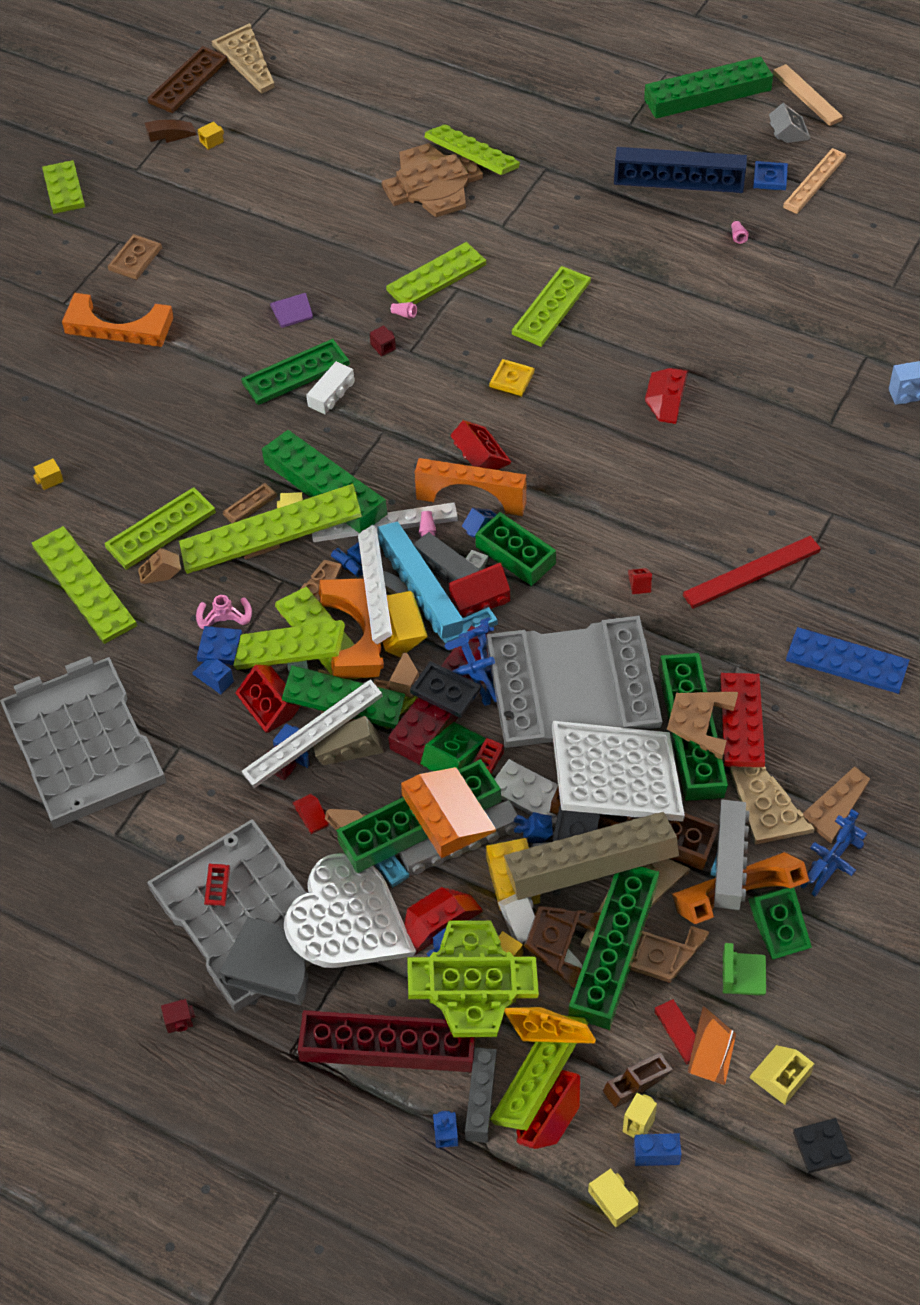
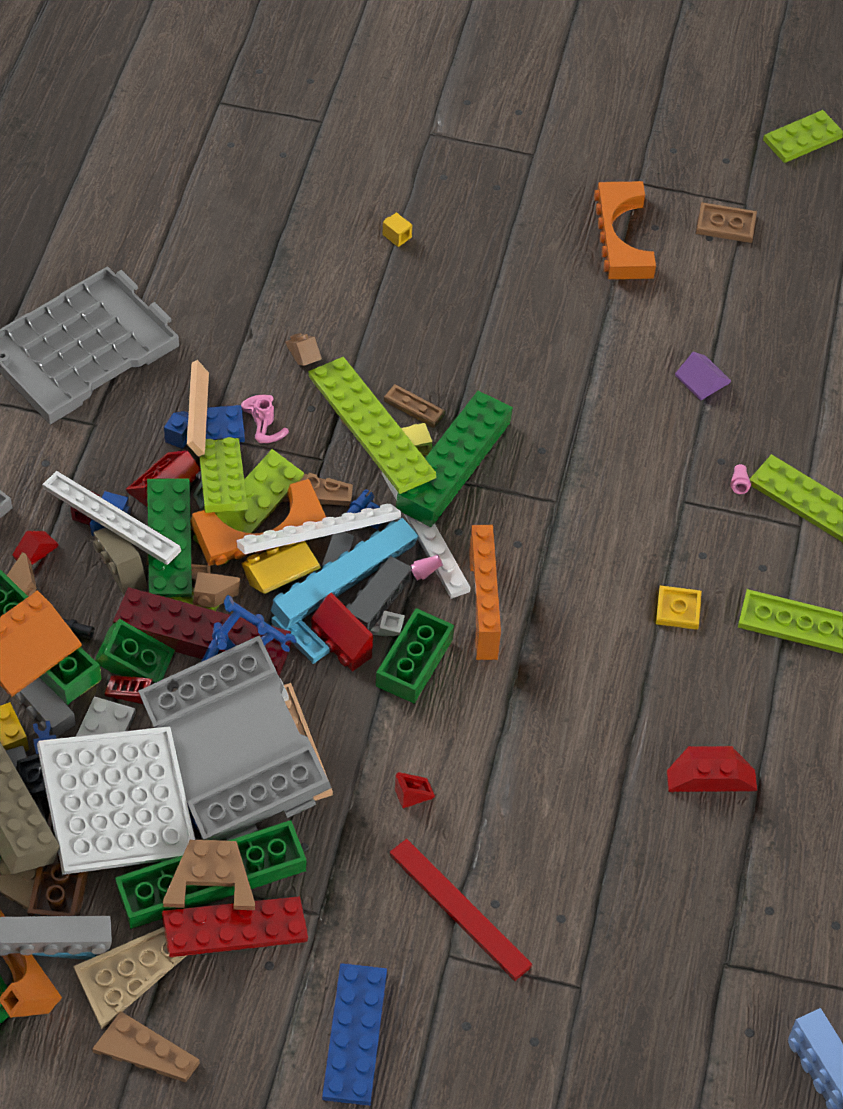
camera: 70 degrees right, 0 degrees up
lime plate [32,526,137,644] -> none
lime plate [104,487,216,570] -> none
green plate [241,339,350,405] -> none
white brick [307,361,355,414] -> none
dark red brick [370,325,396,357] -> none
black plate [410,661,481,718] -> none
red slope [450,420,511,470] -> none
blue slope [462,508,497,538] -> none
blue piece [800,809,867,897] -> none
none -> light nougat tile [187,360,209,456]

